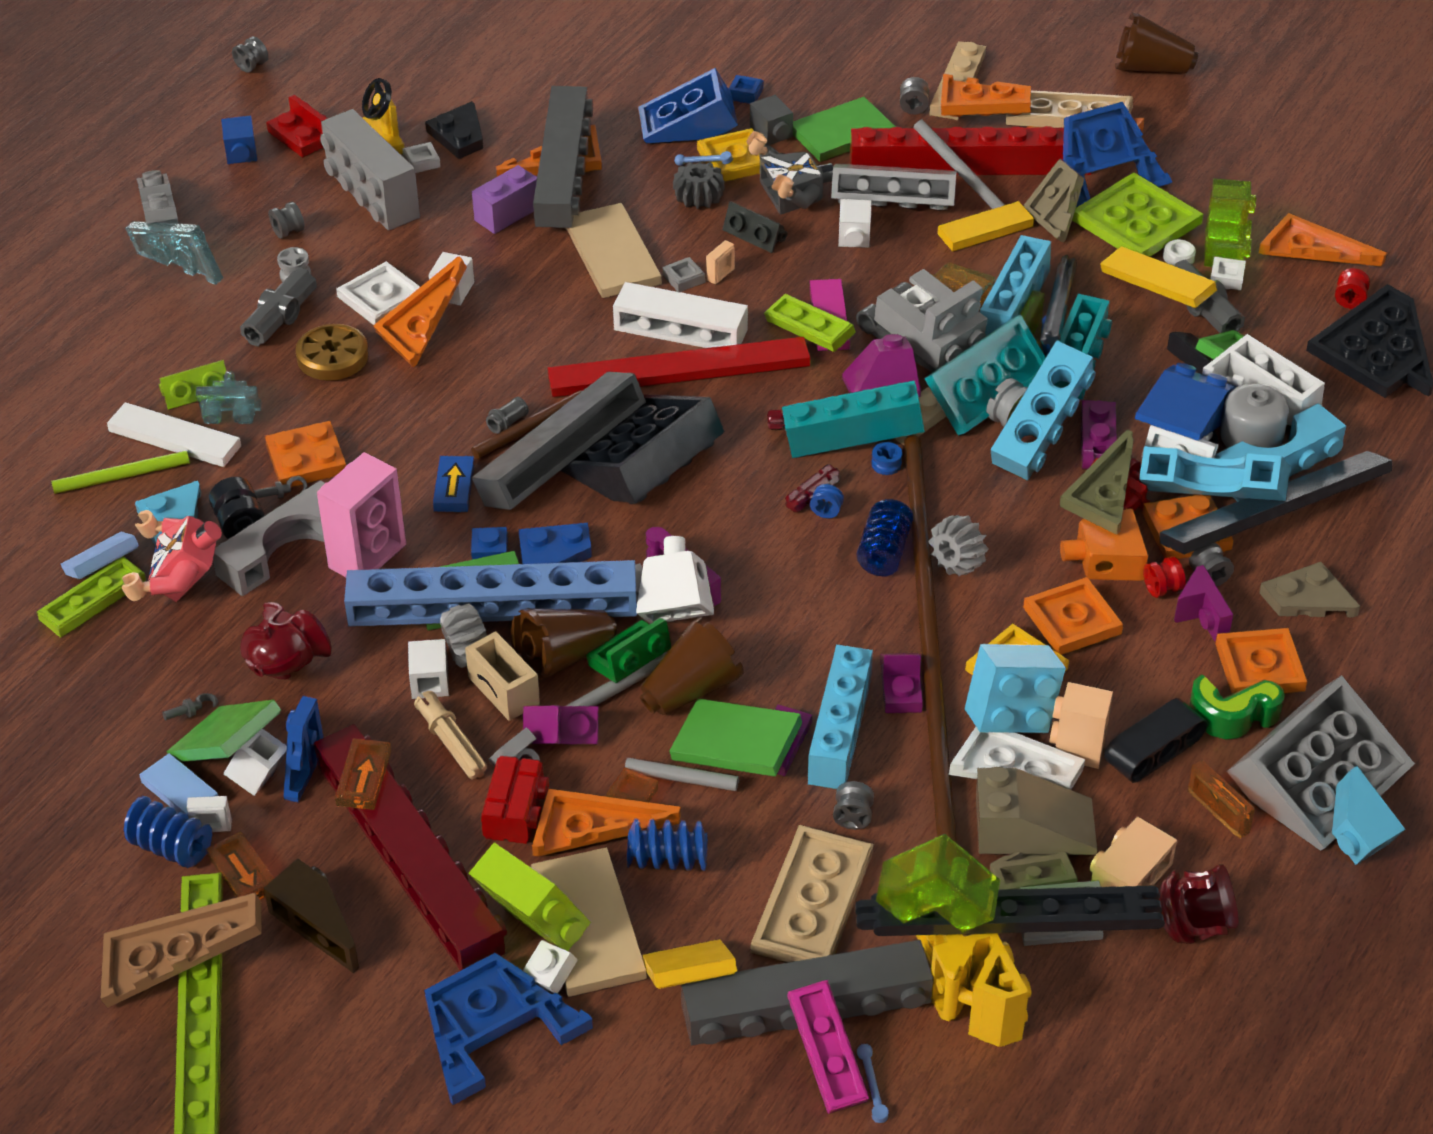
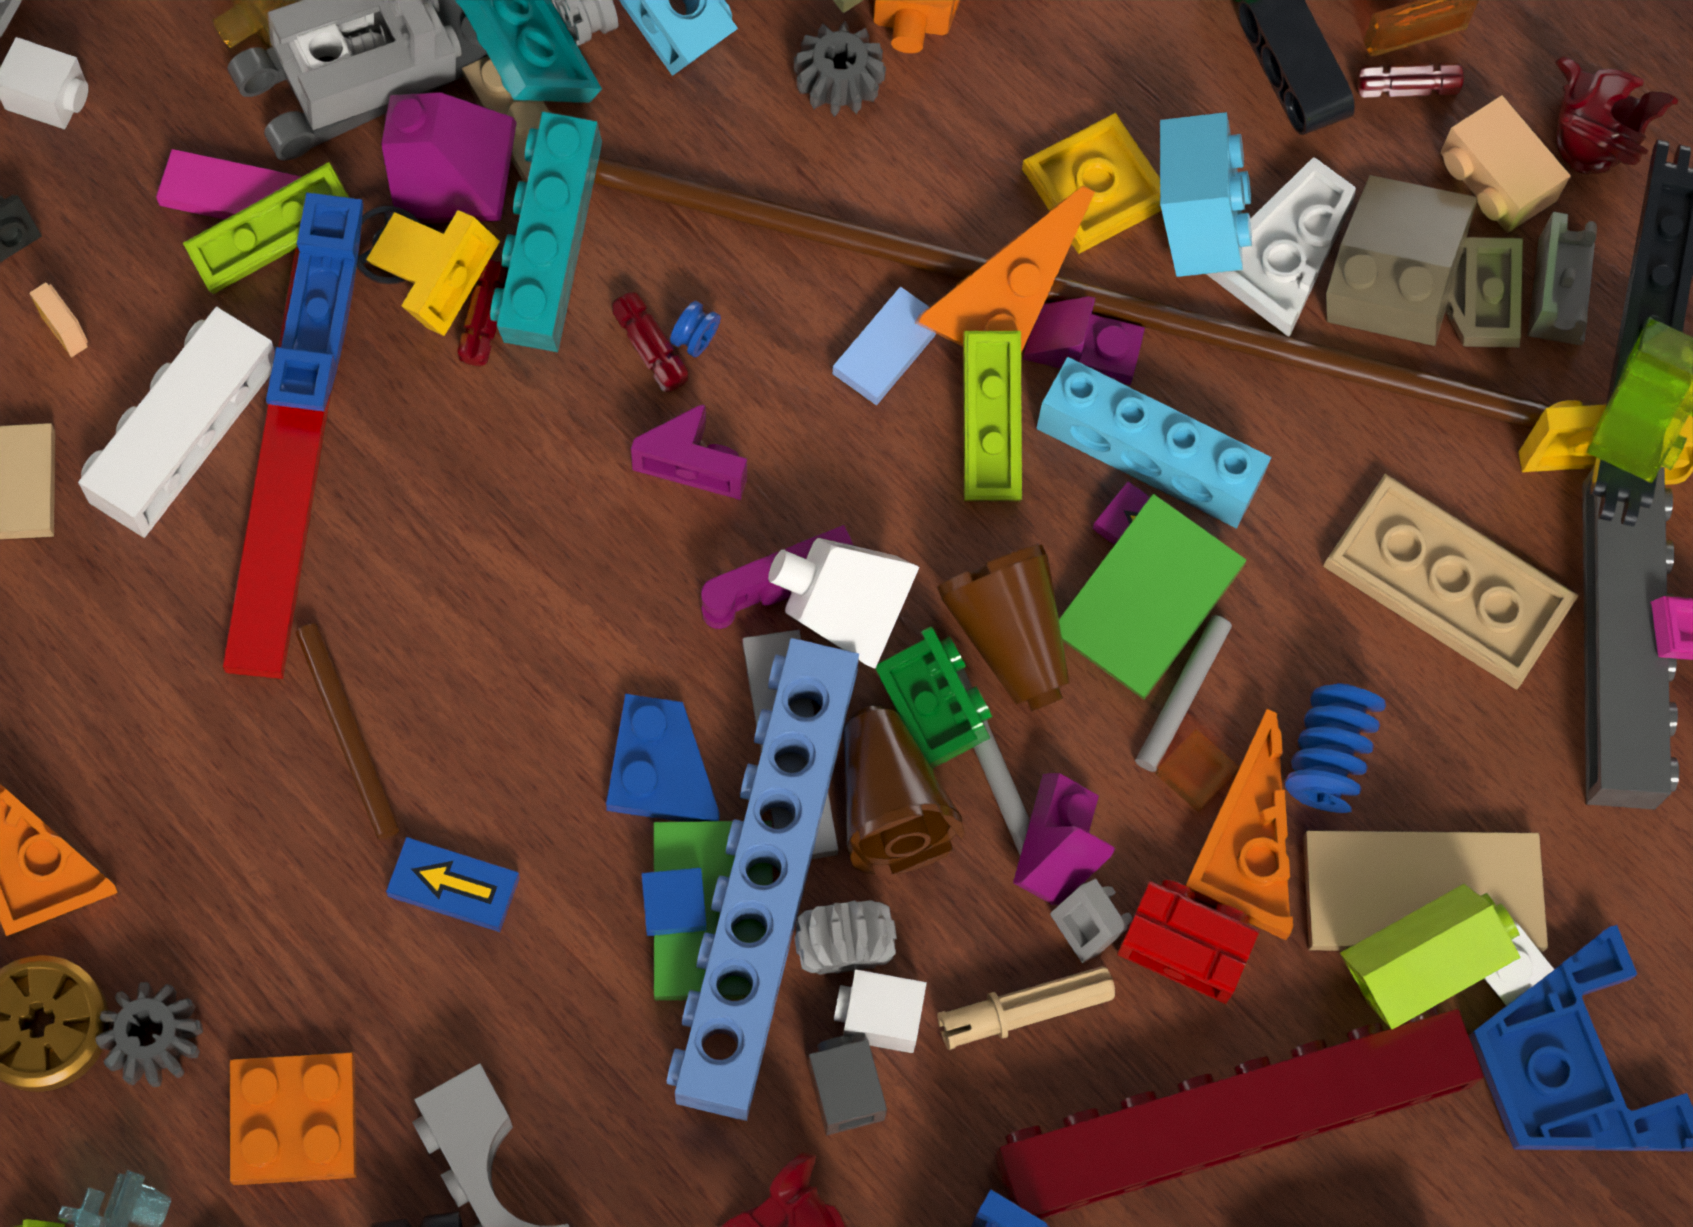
camera: 80 degrees left, 25 degrees up
dark grey hand [254,476,307,499] -> none
bright pink brick [317,452,406,577] -> none
clear orange tile [335,738,391,810] -> none
tan brick [465,631,540,721] -> none
dark grey brick [471,372,646,510] -> none
blue plate [471,527,508,560] -> none
dark grey pin [486,396,529,434] -> none
black slope [561,394,725,504] -> none
yellow tile [642,939,737,989] -> none
light grey tile [663,257,706,292] -> none
flat silver wheel [833,781,874,830] -> none
clear blue piece [856,499,914,577] -> none
blue bush [871,442,902,475] -> none
light grey gear [928,515,989,576] -> none
orange plate [1023,577,1123,655] -> none
light nougat brick [1049,682,1113,769] -> none
none -> dark grey gear [96,982,203,1087]
none -> blue slope [266,192,363,411]
none -> yellow piece [356,206,500,336]
none -> magenta slope [631,405,747,500]
none -> blue tile [642,868,707,936]
none -> dark grey gear [794,20,886,117]
none -> dark grey brick [808,1035,887,1136]
none -> light blue tile [832,286,936,406]
none -> orange wing [915,186,1095,352]
none -> lime tile [963,331,1022,501]
none -> axle [1356,62,1464,98]

